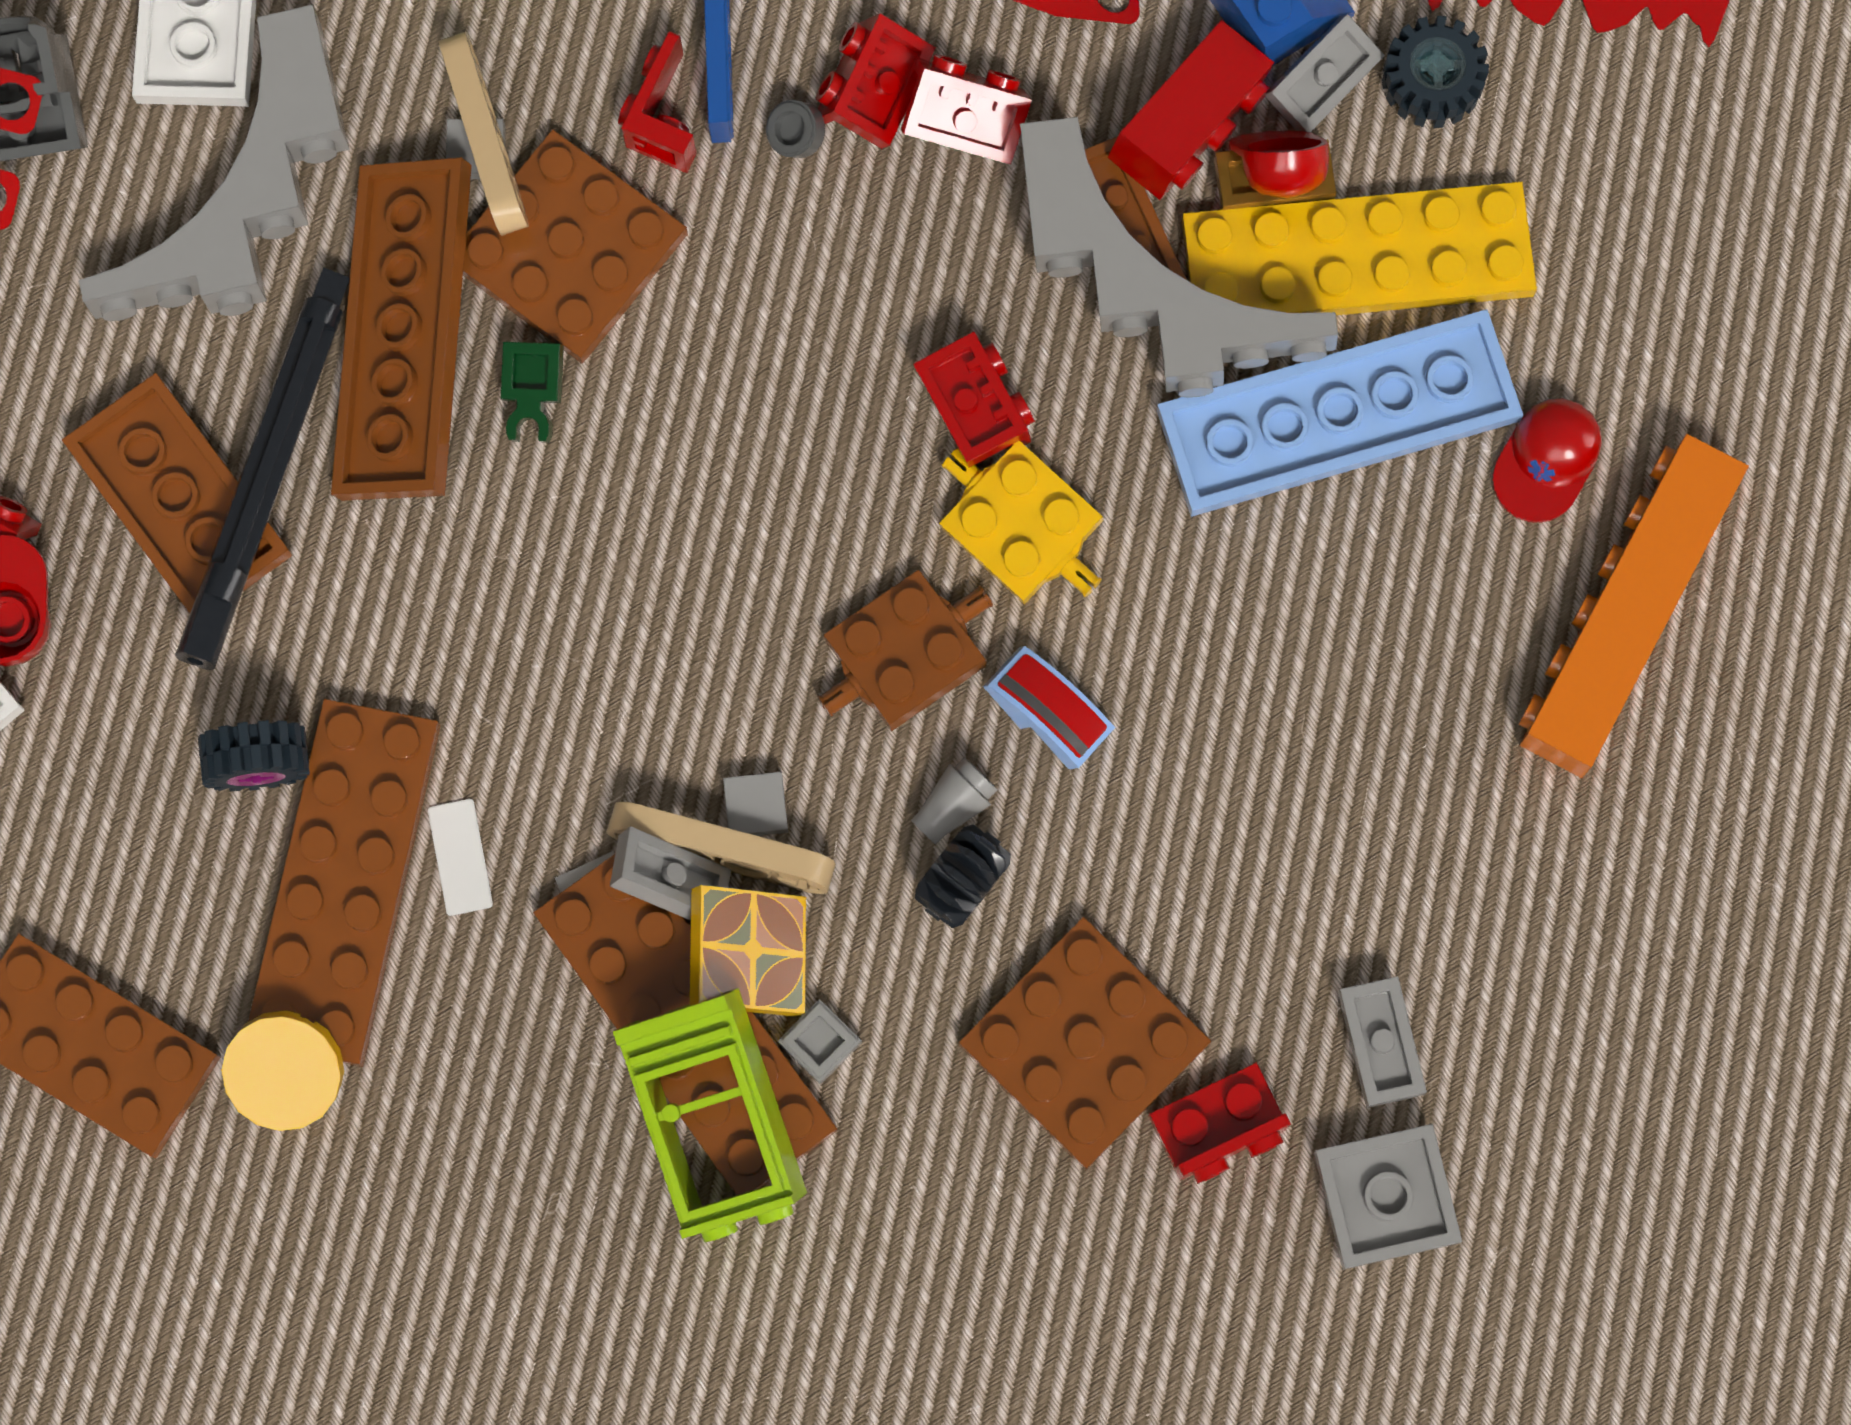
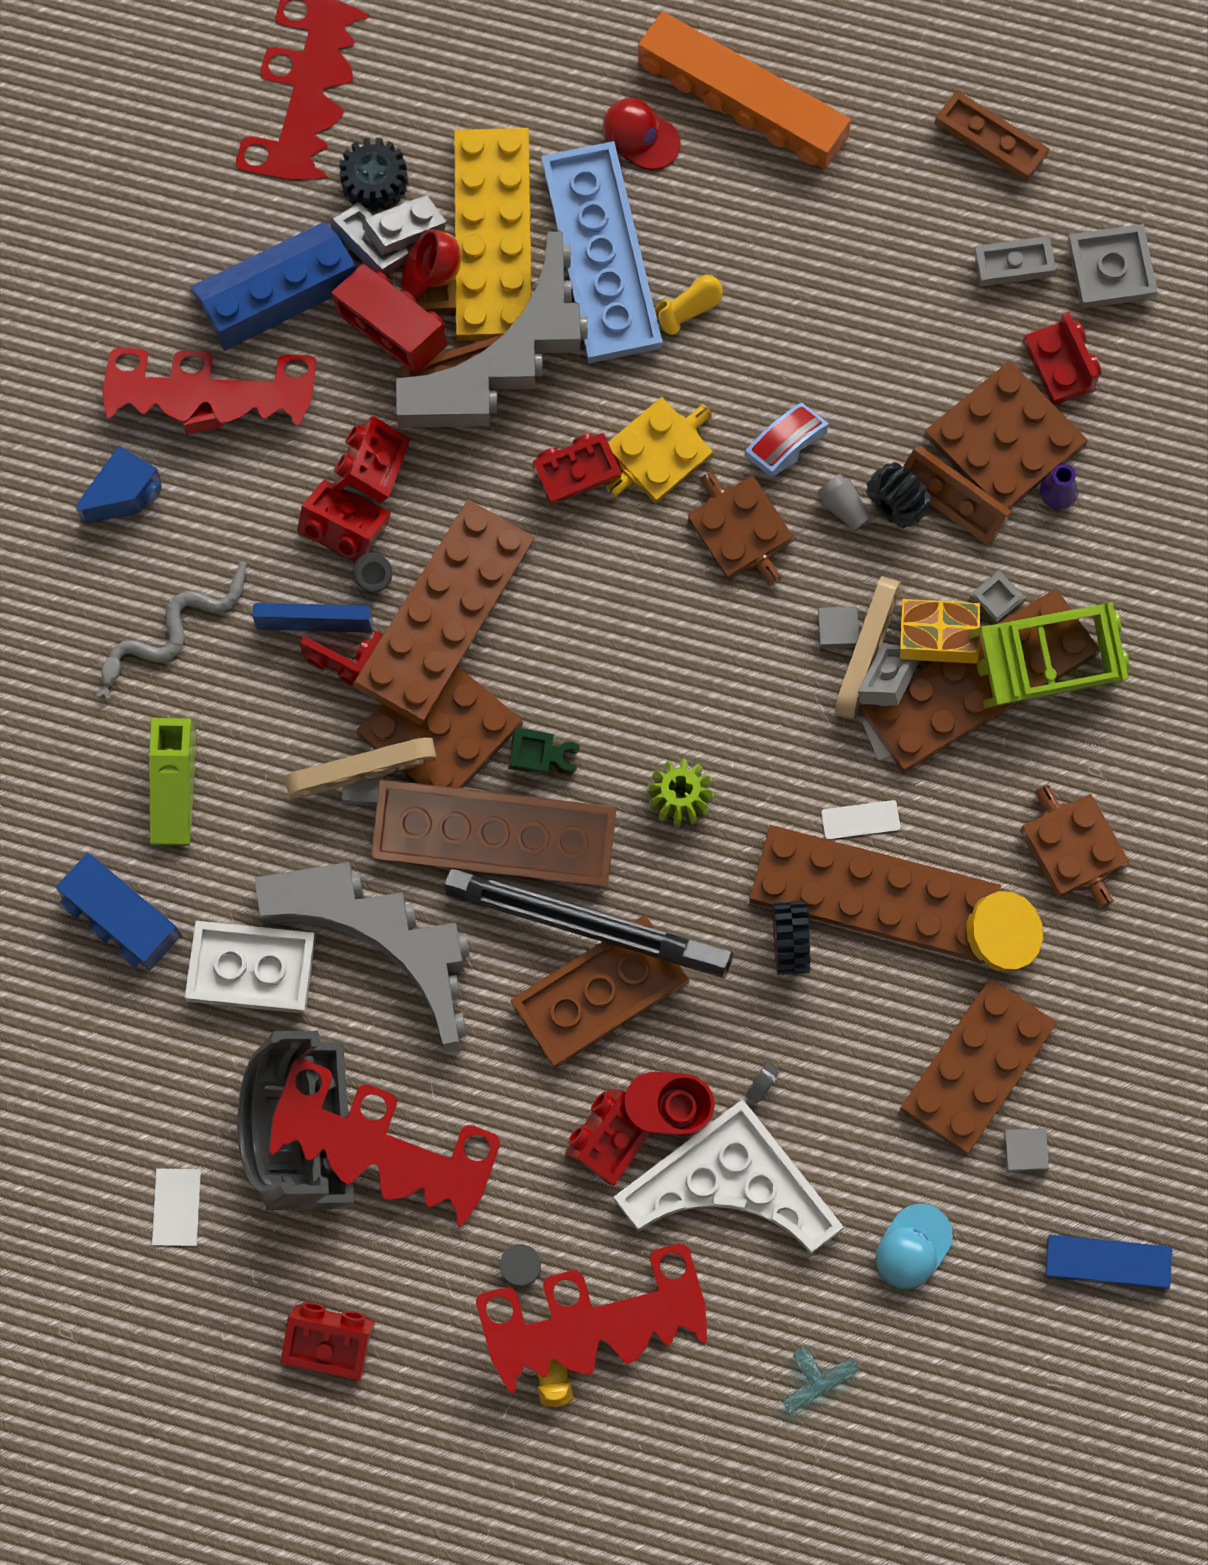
camera: 85 degrees left, 5 degrees down
none -> dark orange plate [353,499,535,726]
none -> plate [362,195,447,256]
none -> lime gear [647,758,714,827]
none -> yellow piece [655,275,723,335]
none -> dark grey tile [745,1062,779,1103]
none -> dark orange plate [903,445,1012,546]
none -> dark orange plate [934,90,1049,182]
none -> dark orange plate [1020,785,1130,909]
none -> dark purple cone [1040,464,1078,509]

